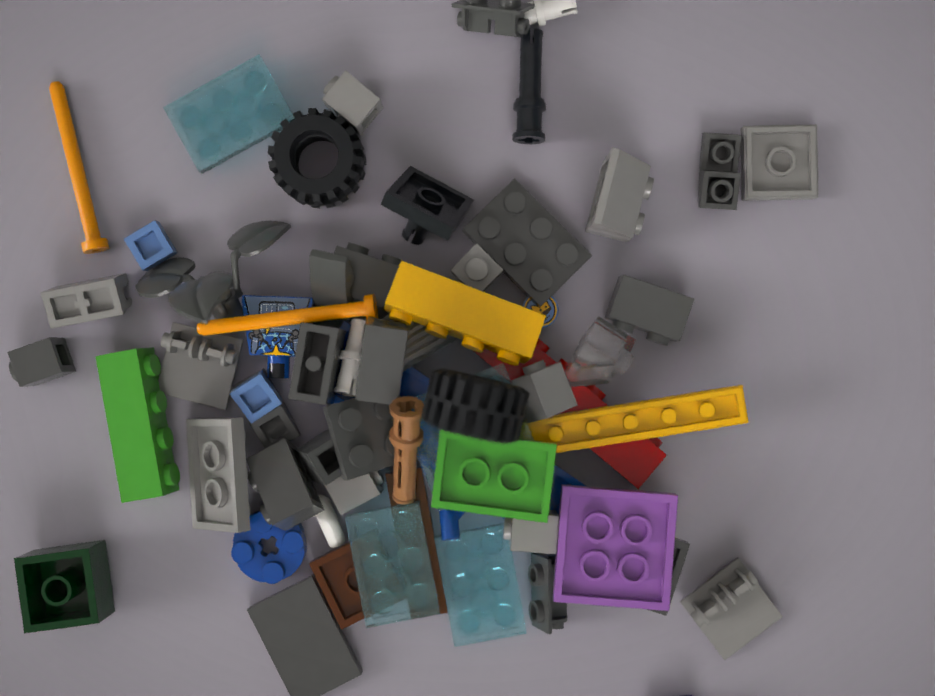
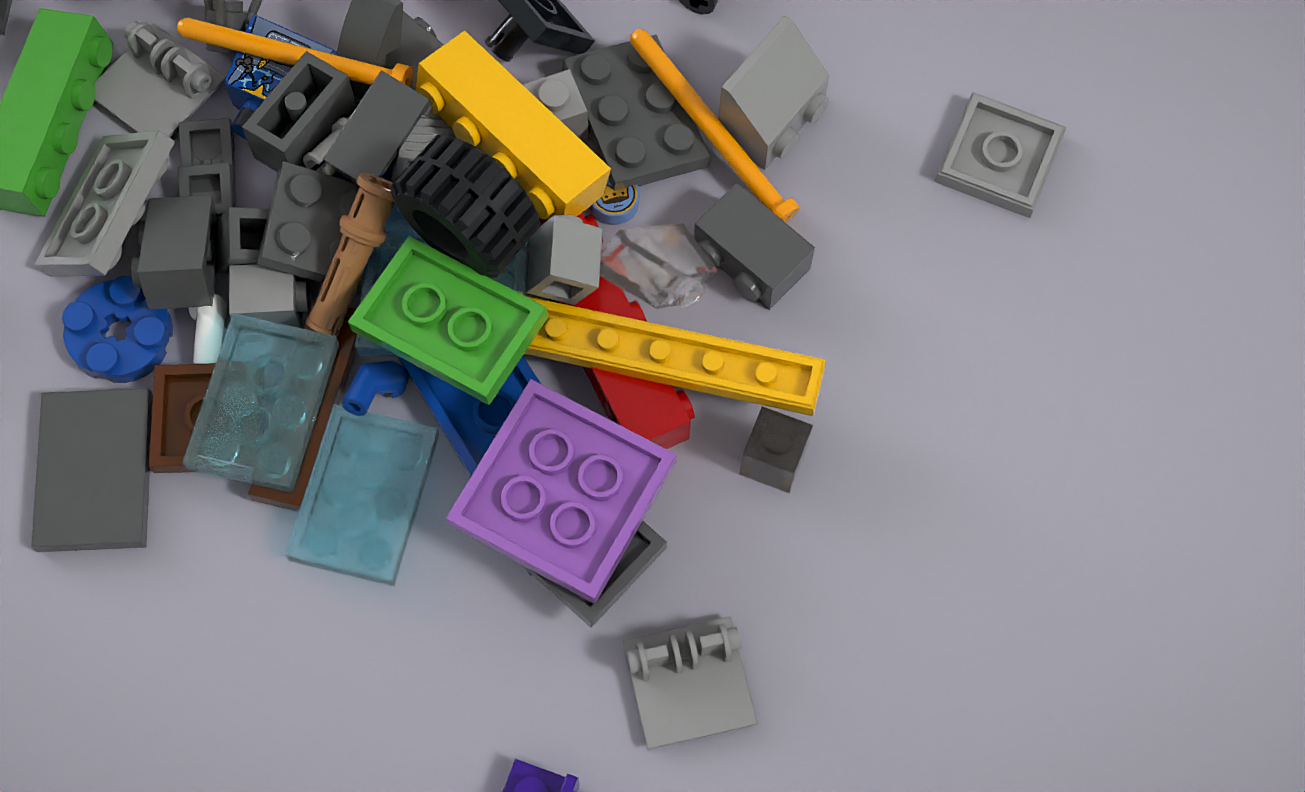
camera: 25 degrees right, 20 degrees down
medium blue plate [230,370,283,424] -> none
light grey brick [503,510,559,554] -> none
dark grey hinge [528,553,567,634] -> none
dark grey slope [698,132,742,210] -> none
none -> light orange bar [630,28,801,223]
none -> clear smoke brick [739,406,813,493]

